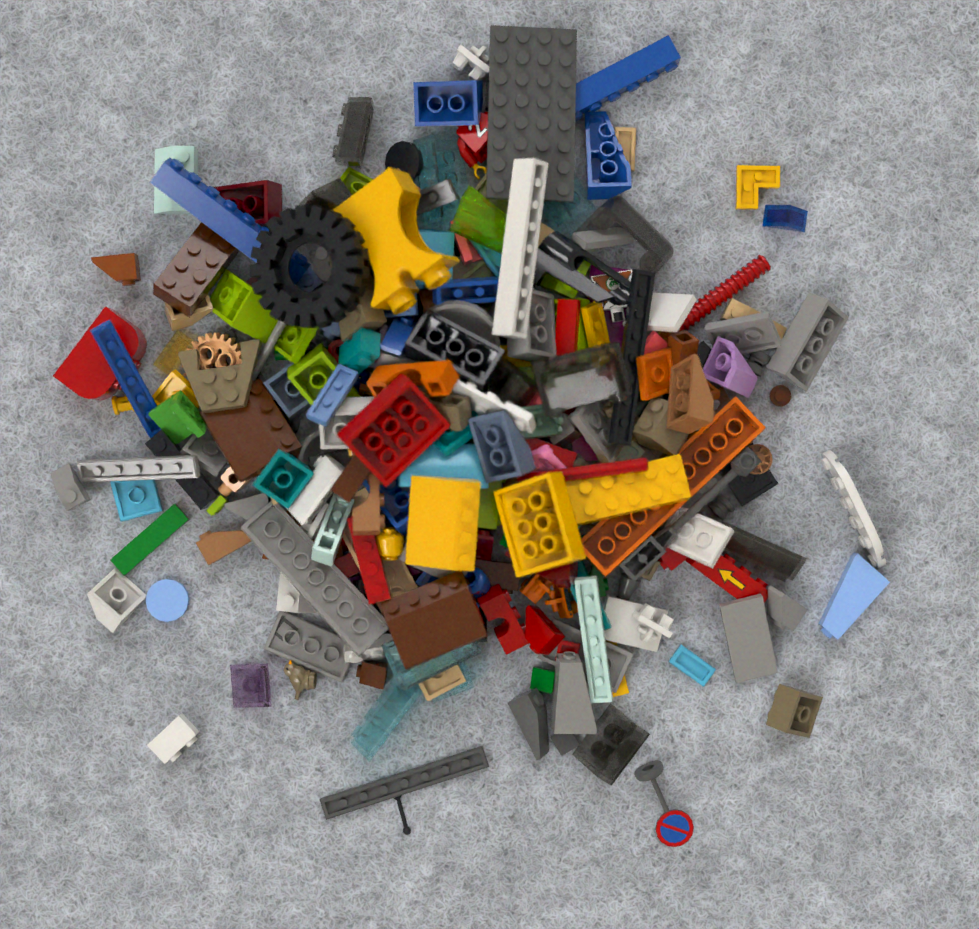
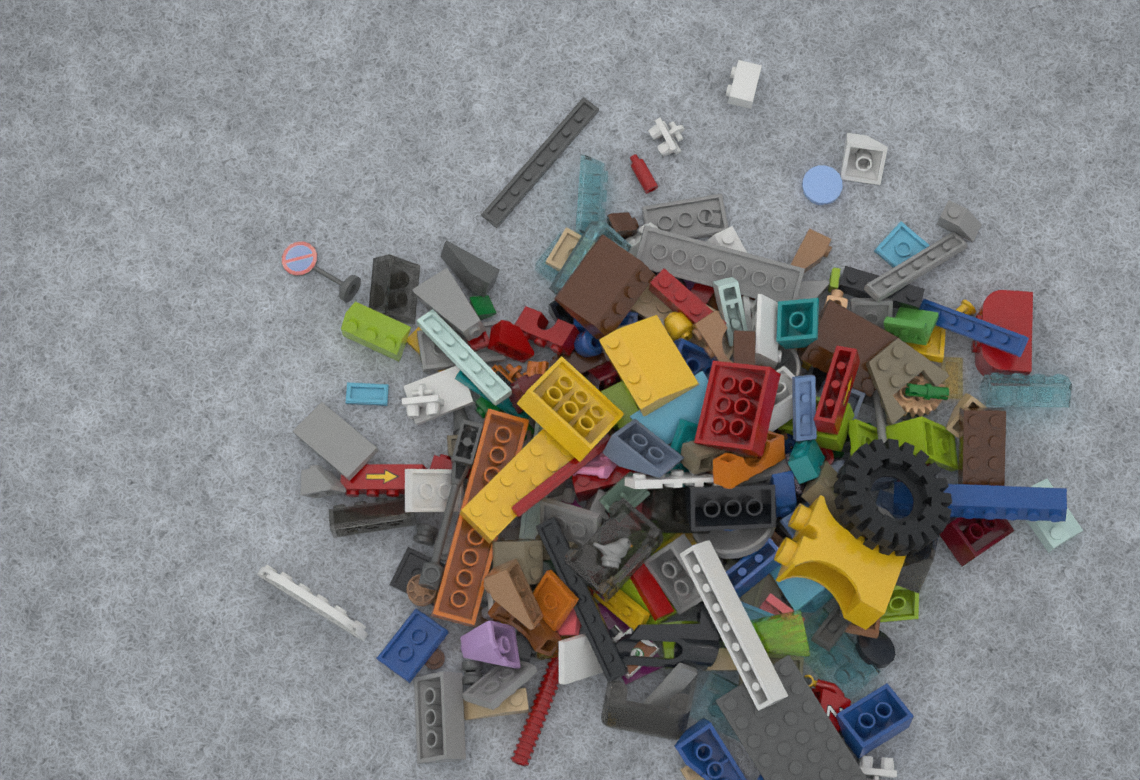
camera: 145 degrees right, 15 degrees down
dark orange slope [91,253,141,286] -> none
green tile [110,503,190,576] -> none
clear purple slope [230,663,272,708] -> none
dark tan animal [284,660,317,700] -> none
clear smoke slope [332,97,375,169] -> none
black hinge [394,796,411,835] -> none
dark grey tile [550,734,580,756] -> none
dark tan slope [766,684,823,738] -> none
light blue slope [818,552,890,640] -> none
none -> lime slope [341,301,411,362]
none -> blue tile [376,608,449,683]
none -> light grey animal [593,537,633,569]
none -> red cylinder [630,154,658,194]
none -> white hips [648,118,685,156]
none -> red brick [814,345,860,435]
none -> green pin [905,383,949,400]
none -> clear light blue slope [979,373,1072,408]

